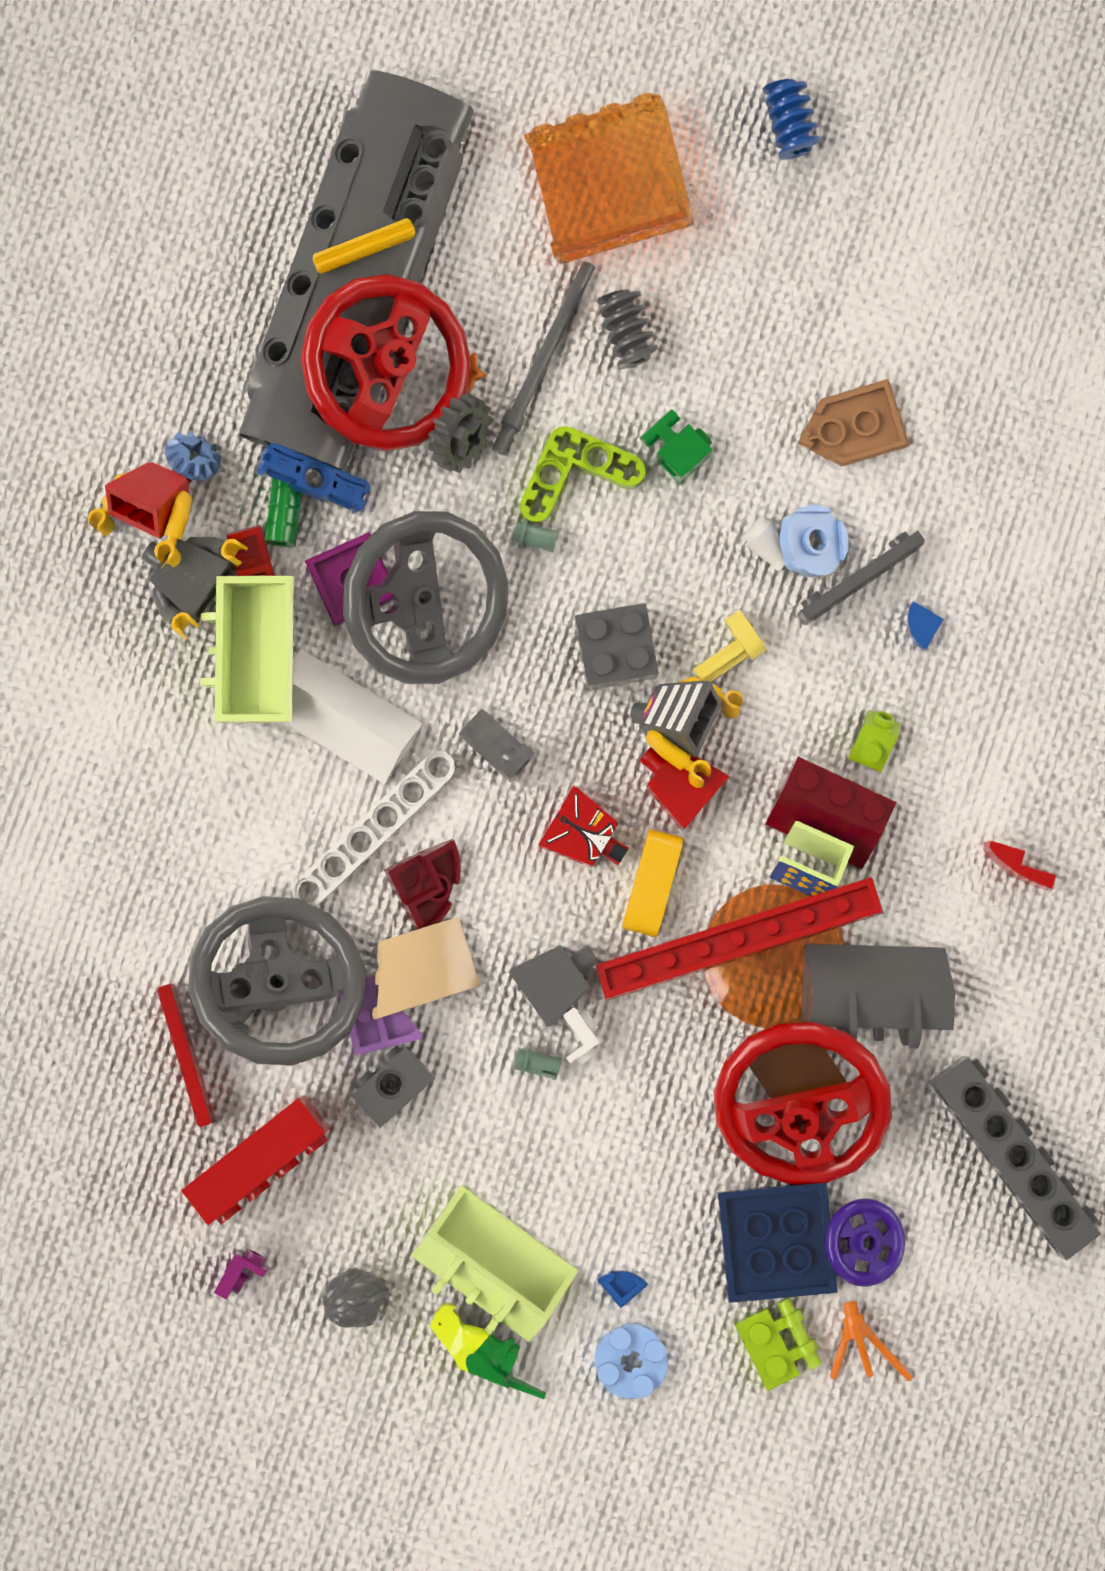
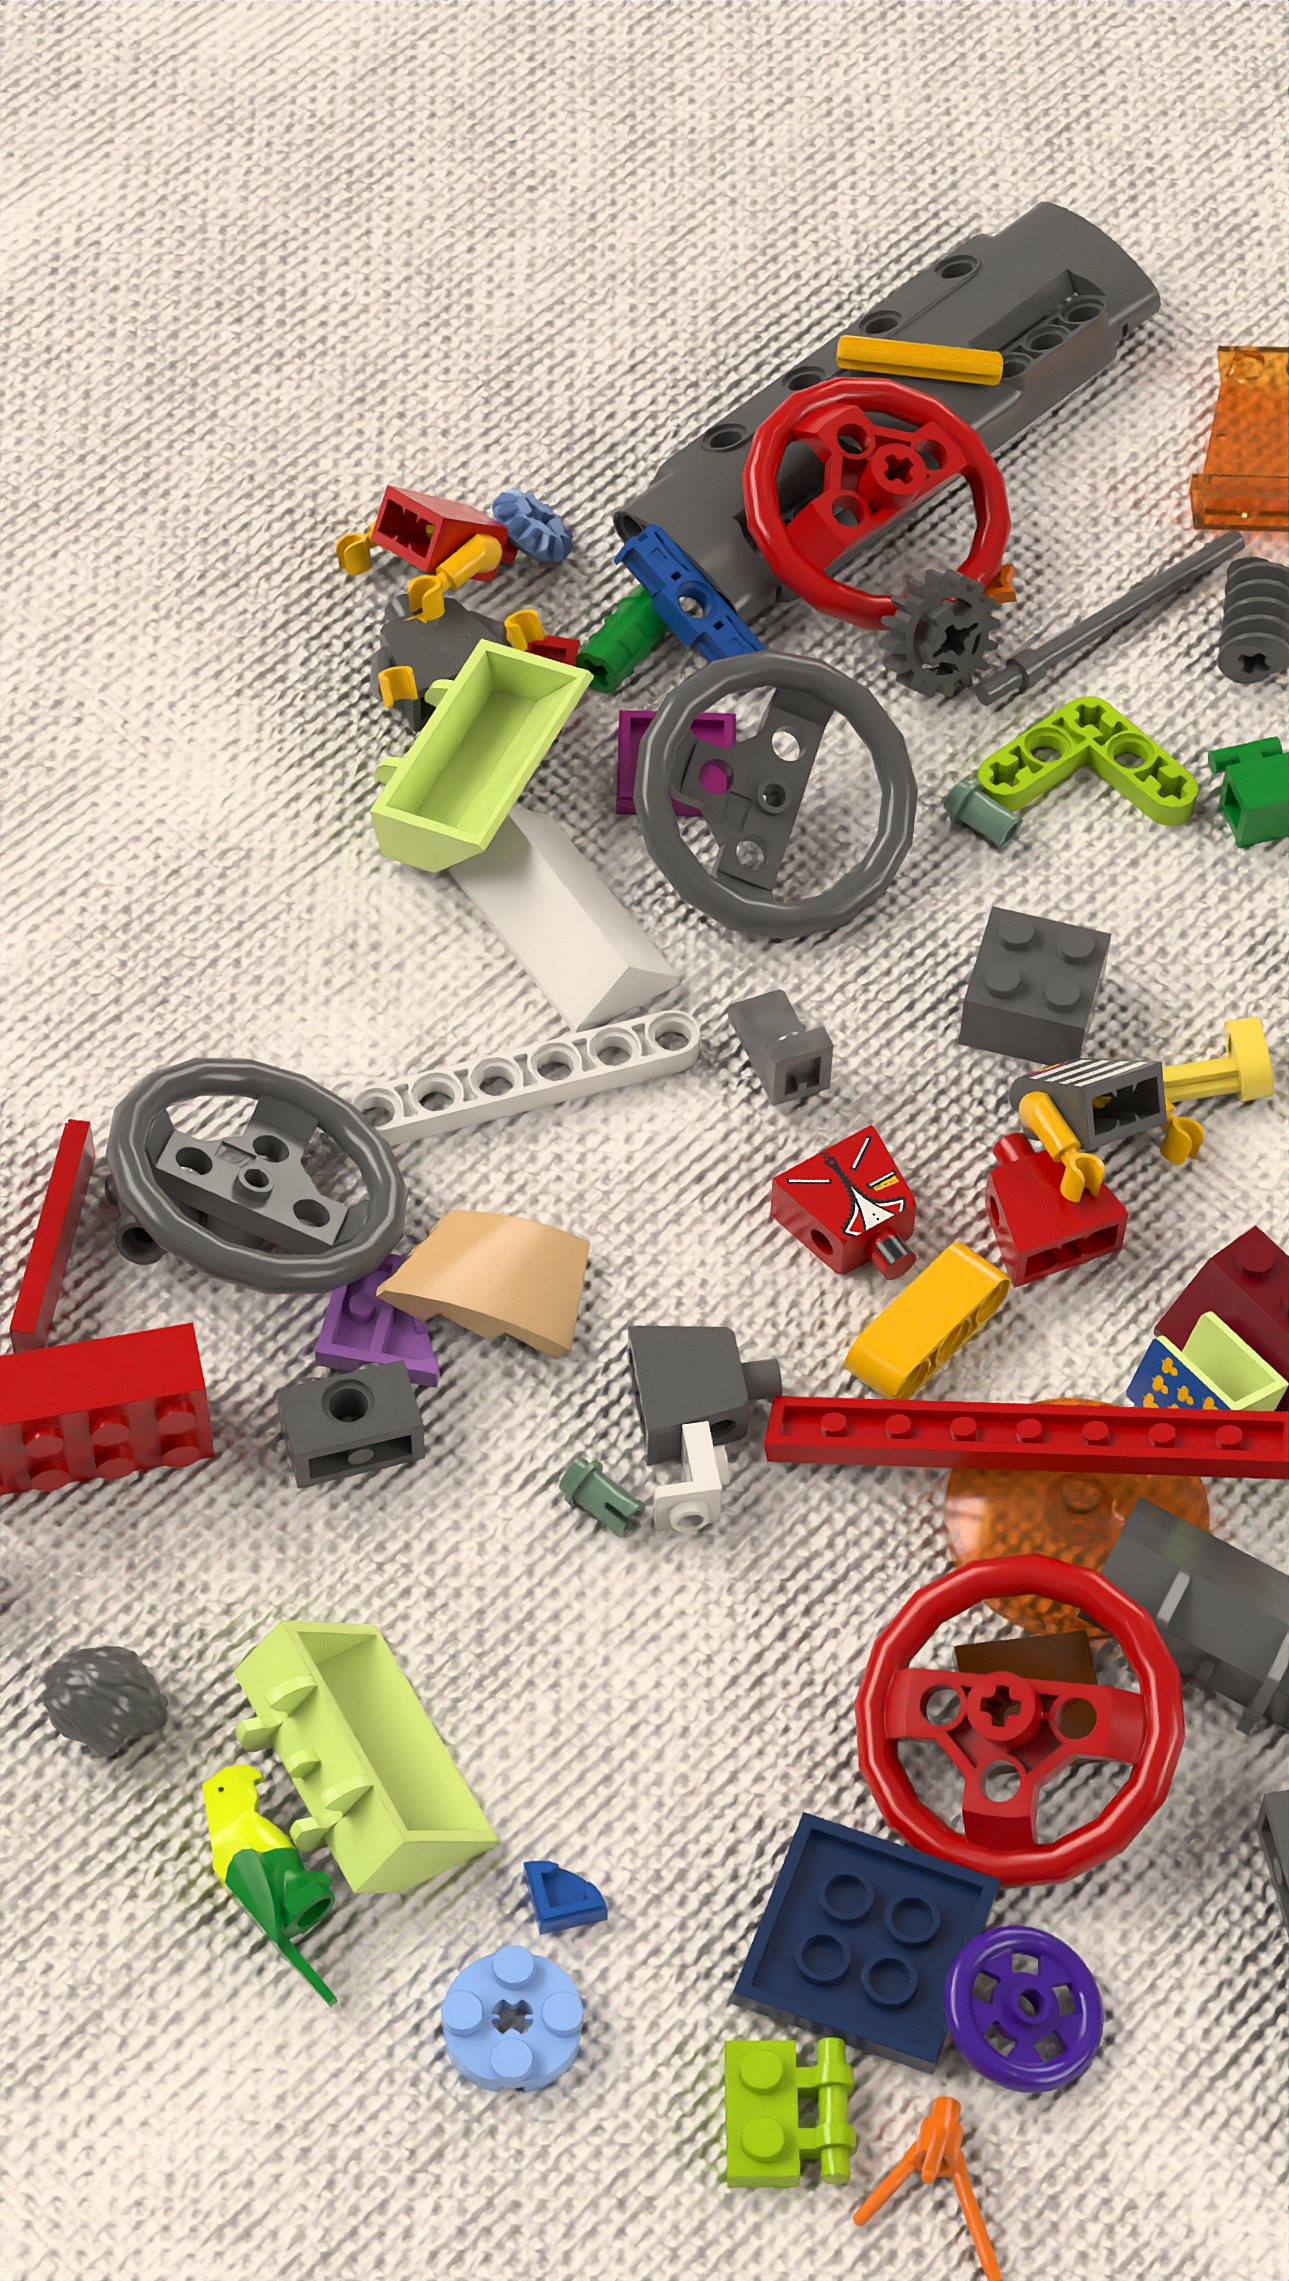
camera: 30 degrees right, 30 degrees down
dark red brick [384,839,461,930] -> none

